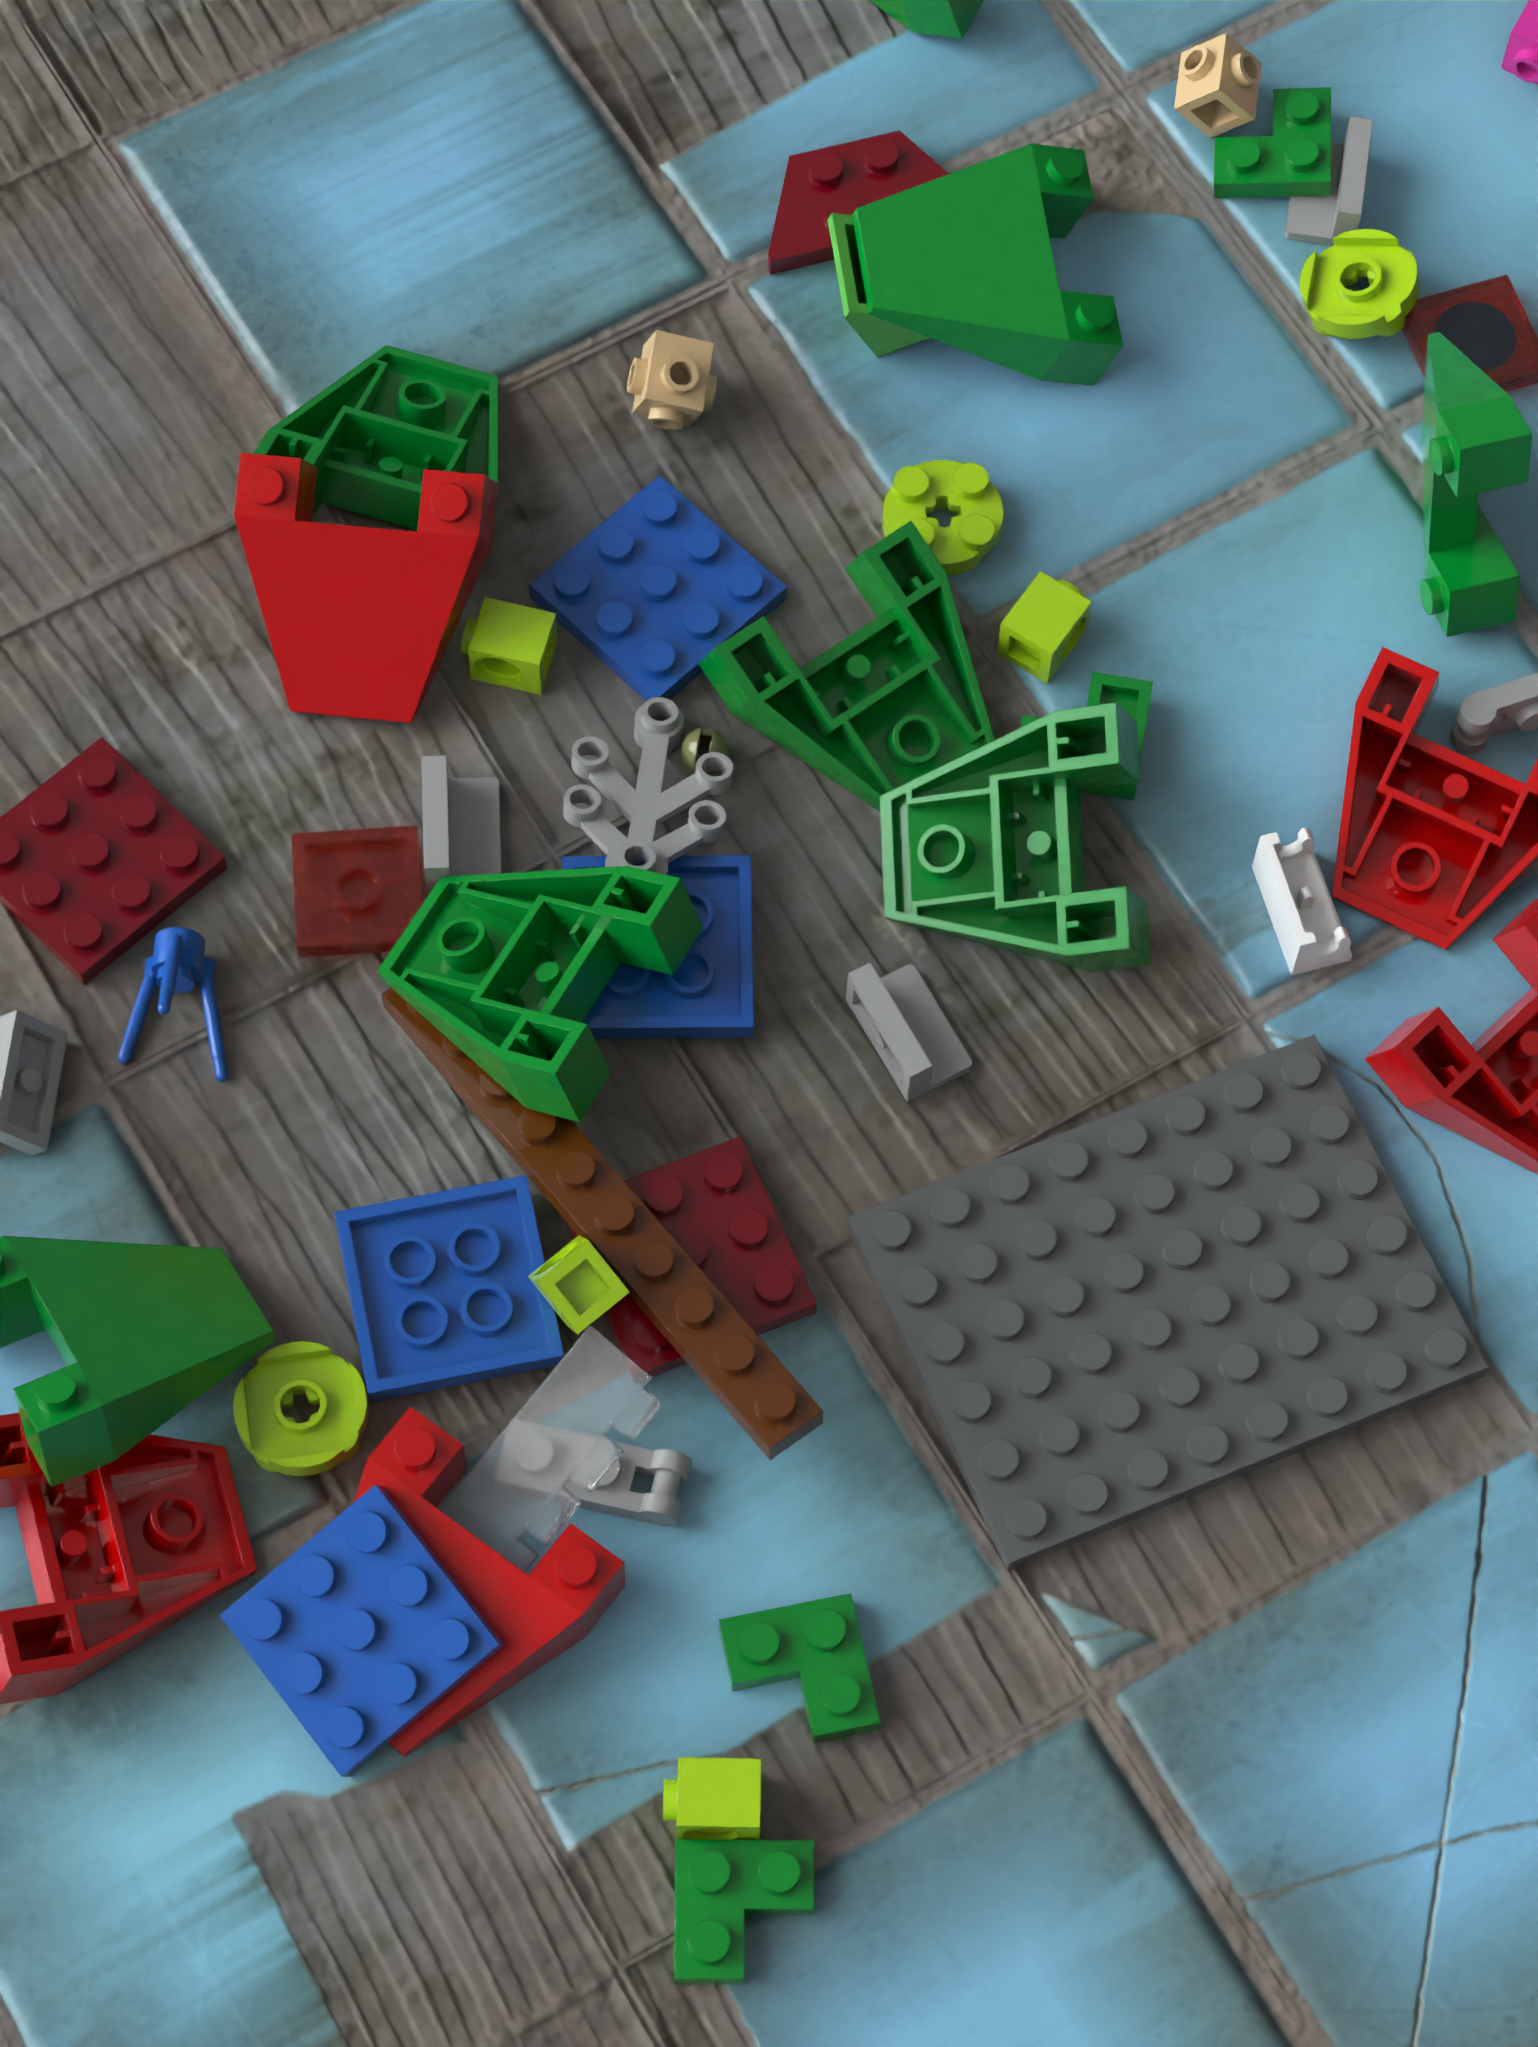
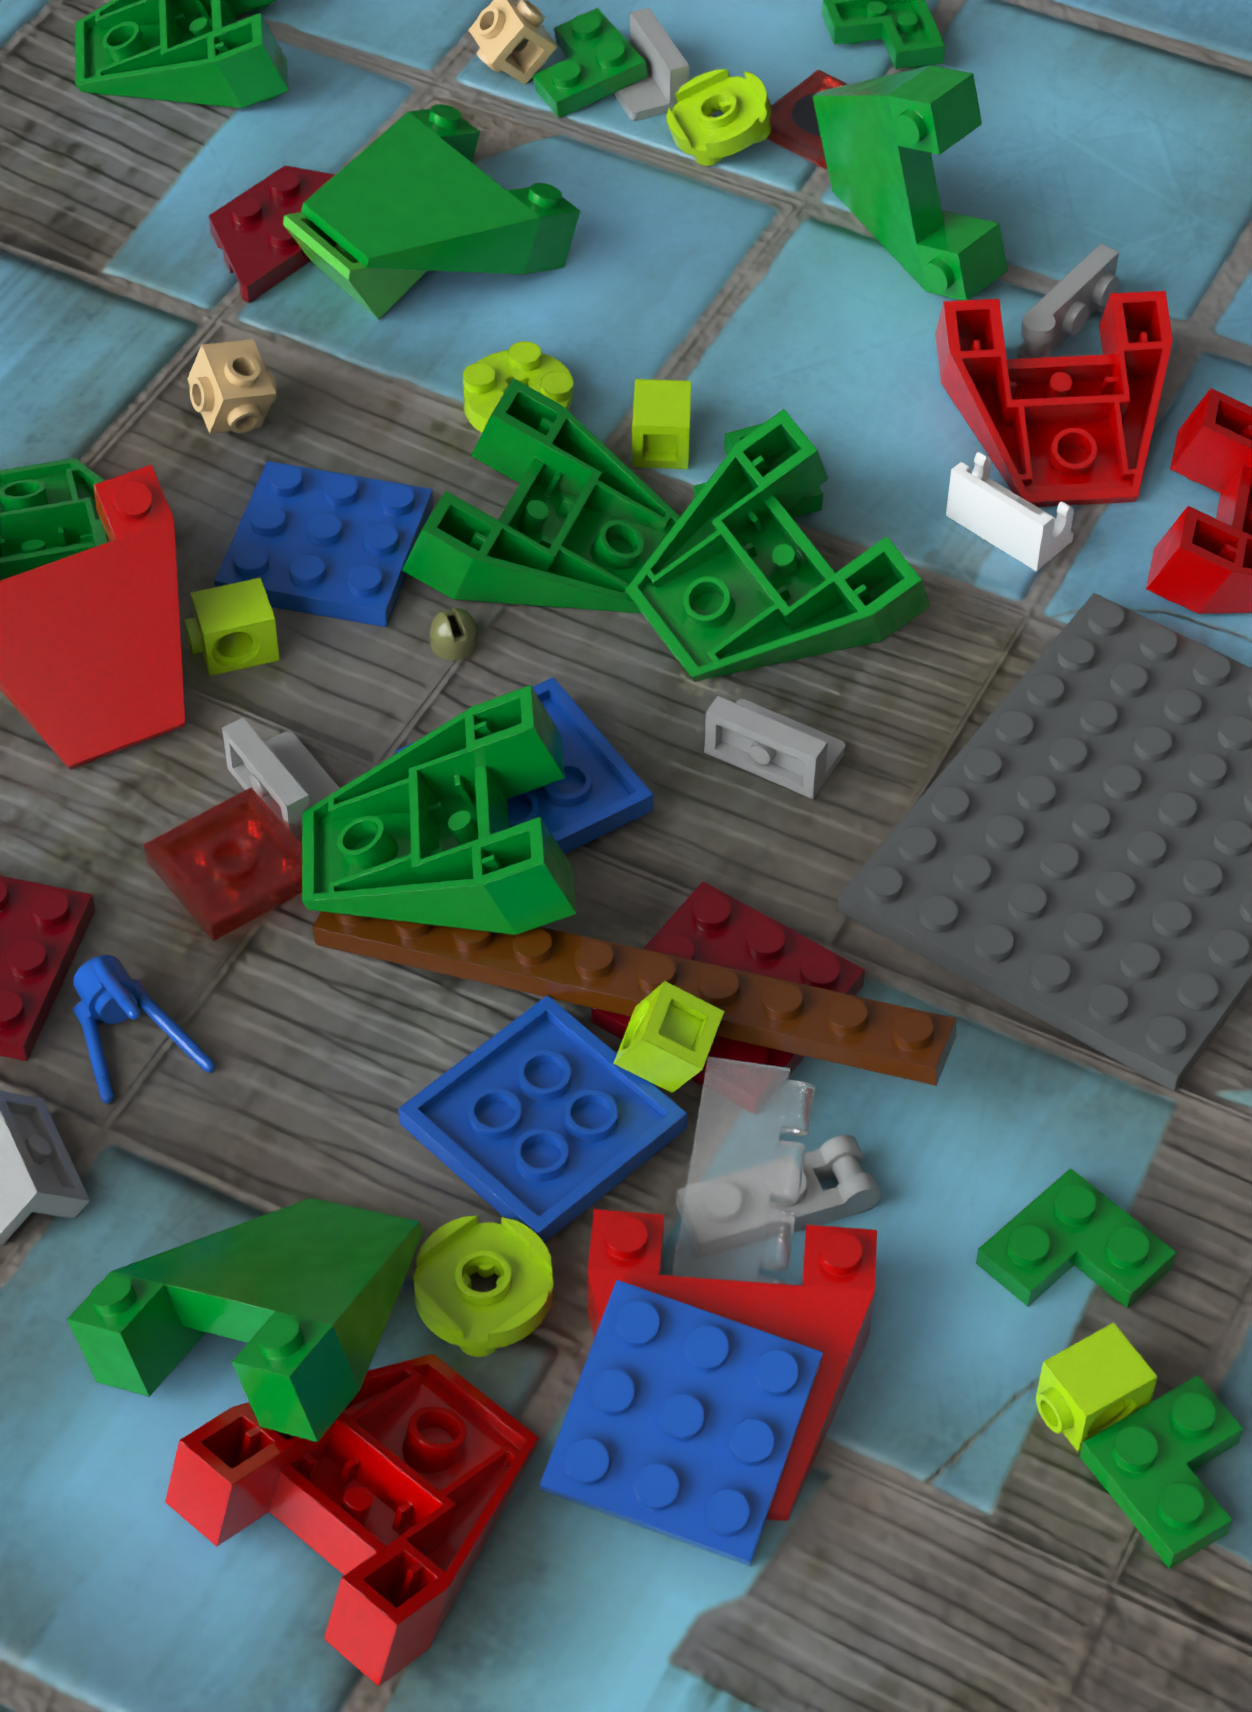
camera: 30 degrees left, 15 degrees down
light grey plant [563,697,733,875] -> none

